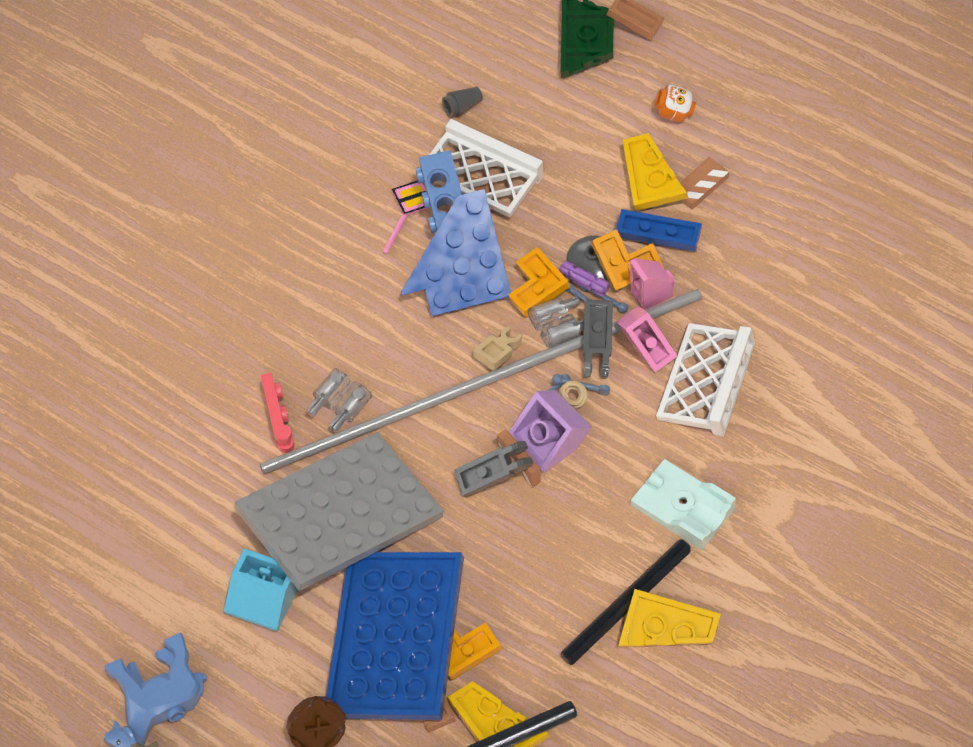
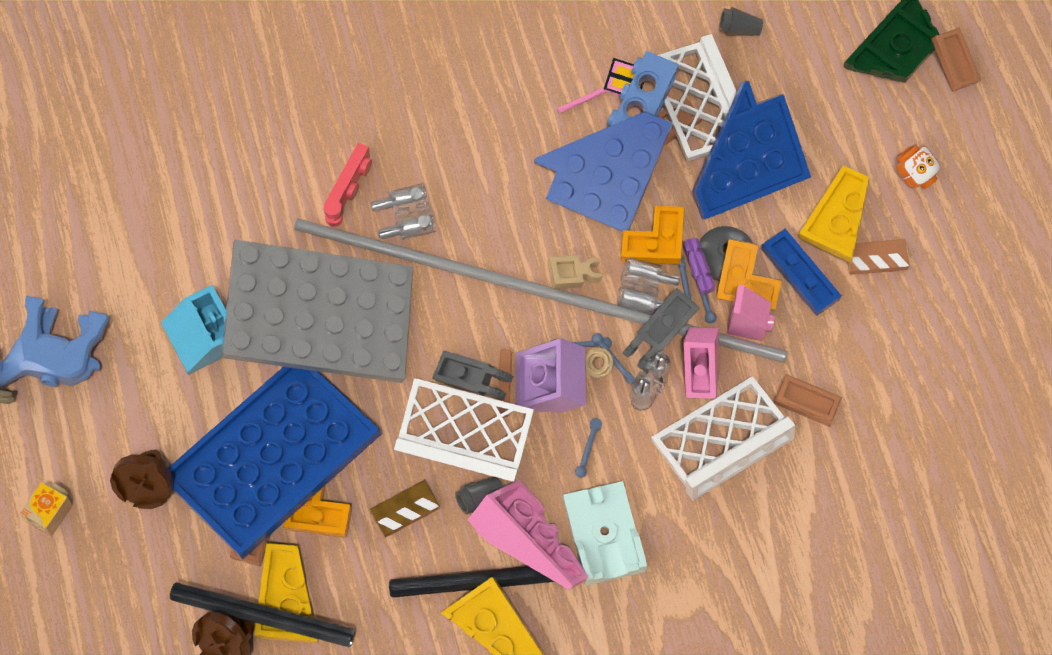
camera: 30 degrees right, 10 degrees up
none -> pearl gold tile [370,480,440,538]
none -> white fence [394,378,534,482]
none -> dark grey cone [455,477,503,515]
none -> bright pink wedge [468,480,588,590]
none -> sand blue hinge [575,418,602,478]
none -> clear piece [629,352,671,411]
none -> blue wing [692,81,811,219]
none -> nougat tile [774,374,842,427]

